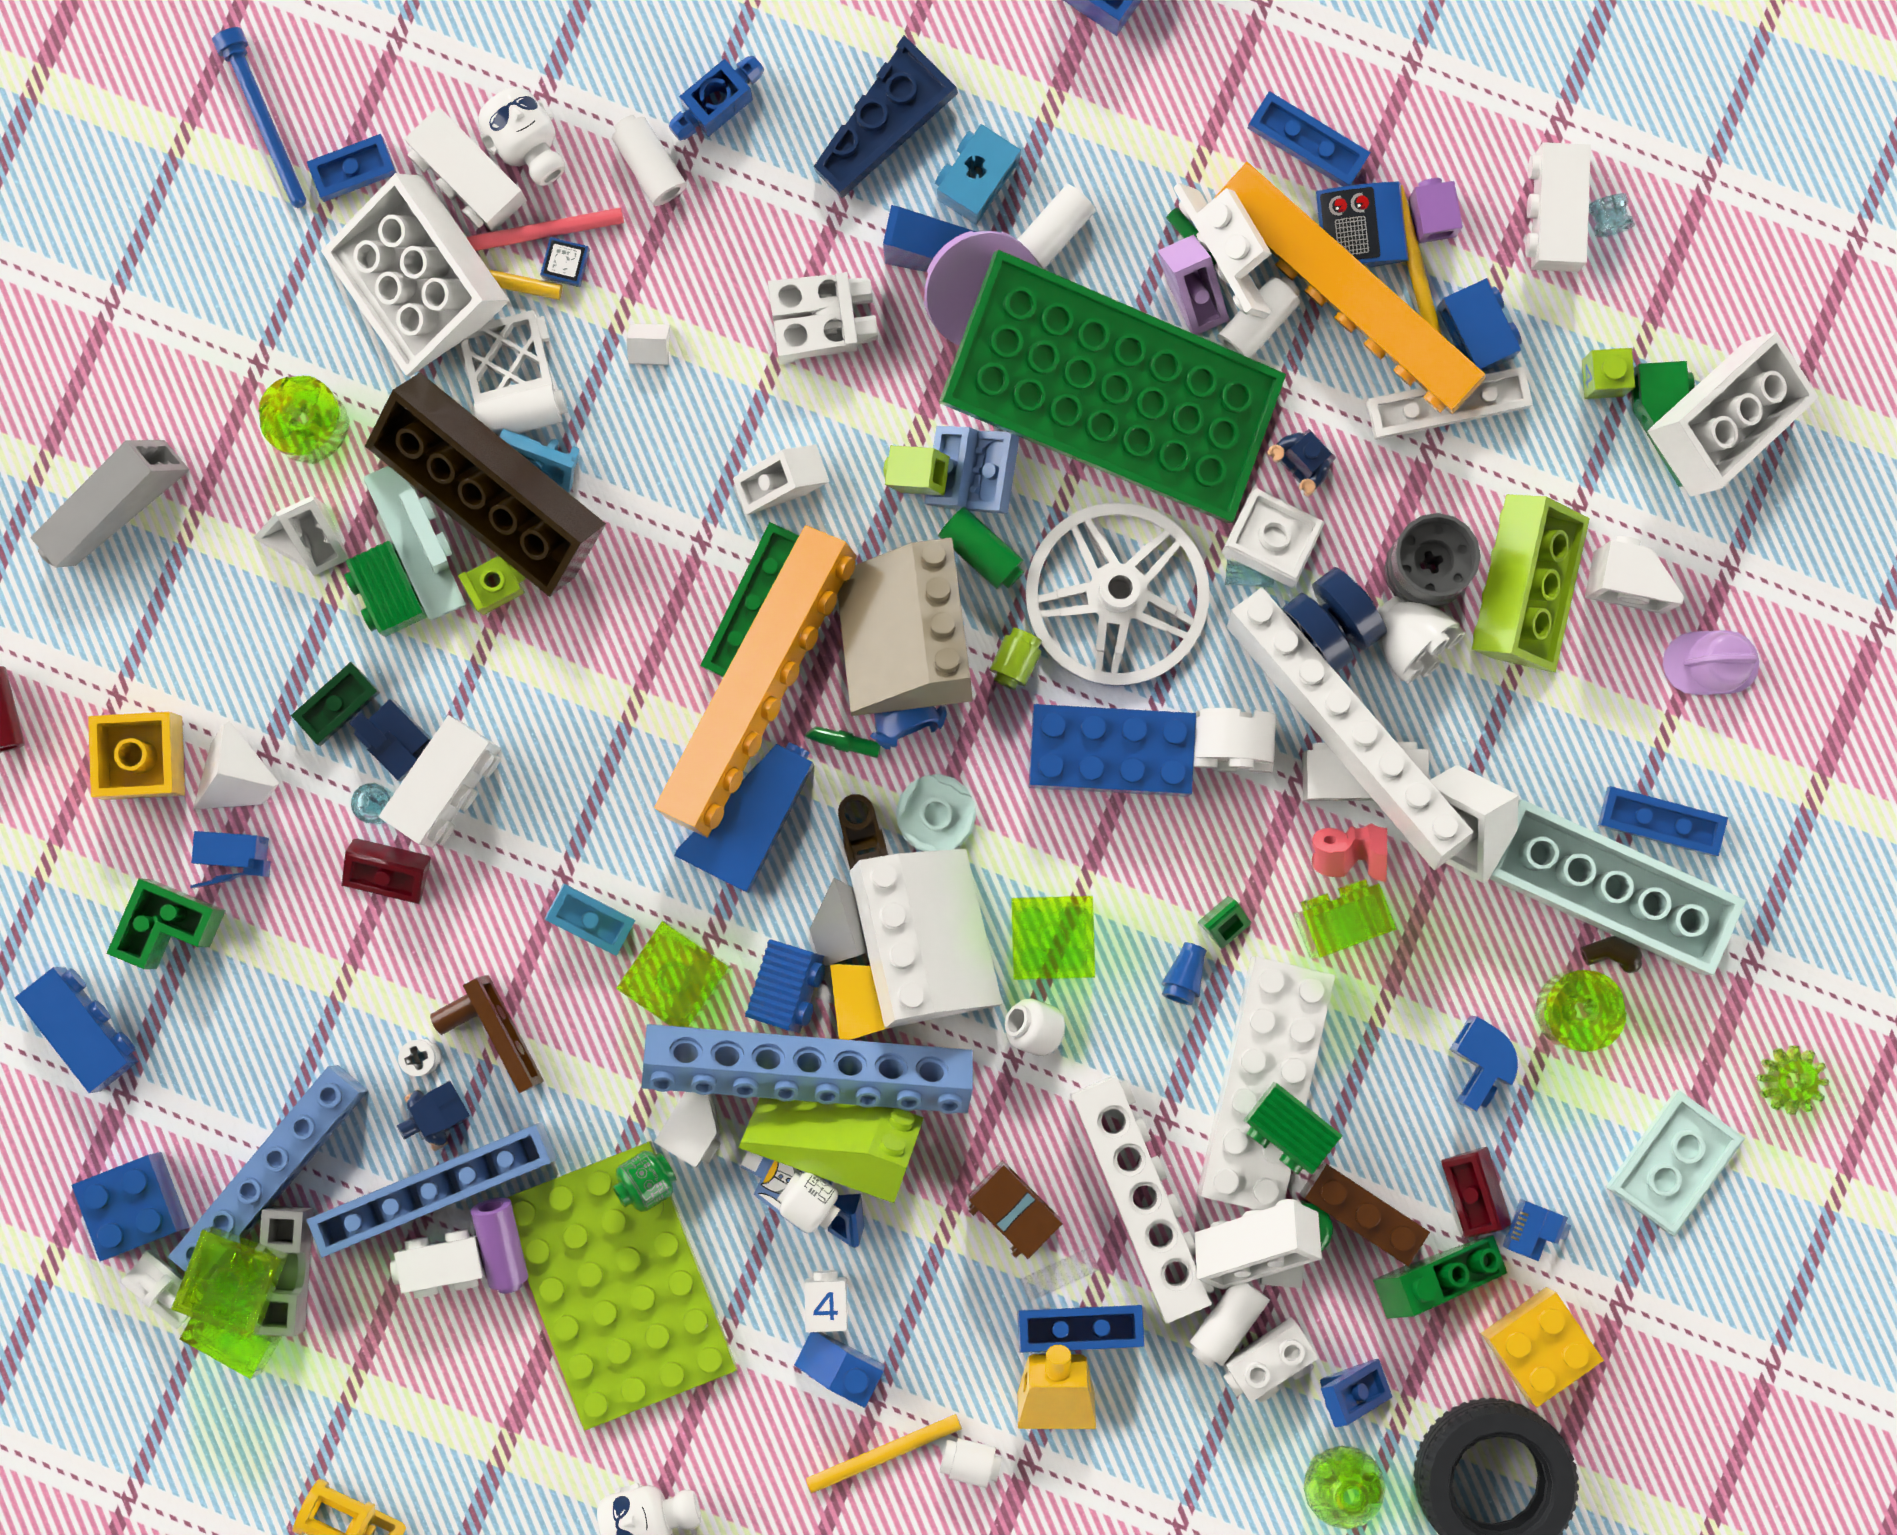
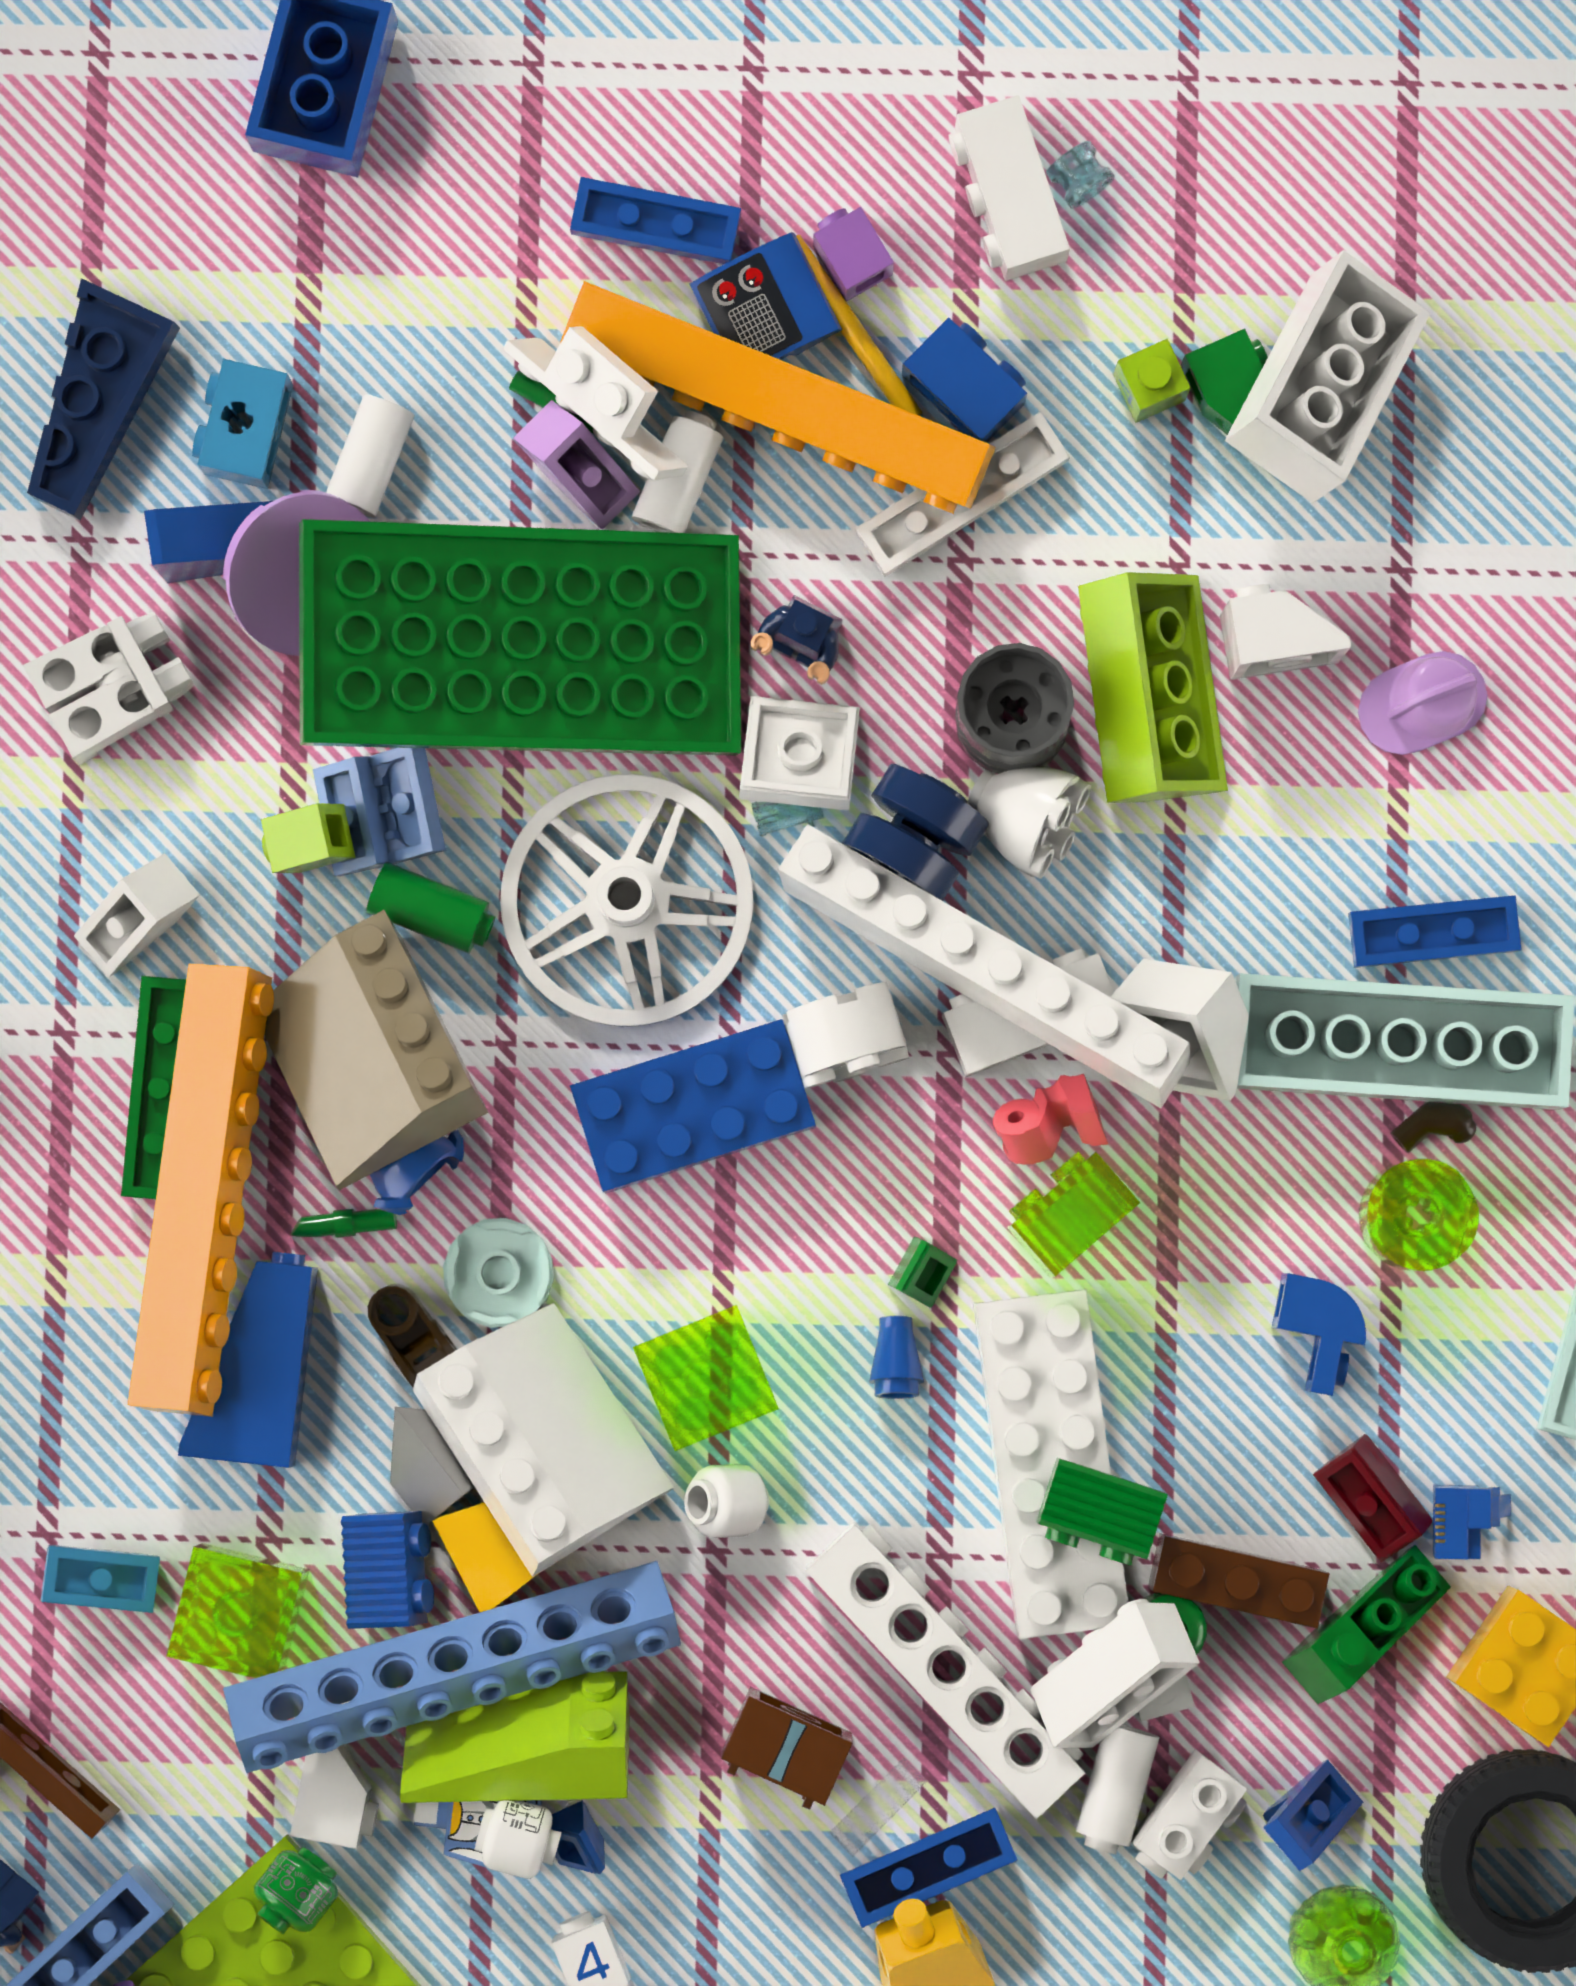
camera: 20 degrees left, 0 degrees up
lime brick [989,627,1042,690] -> none

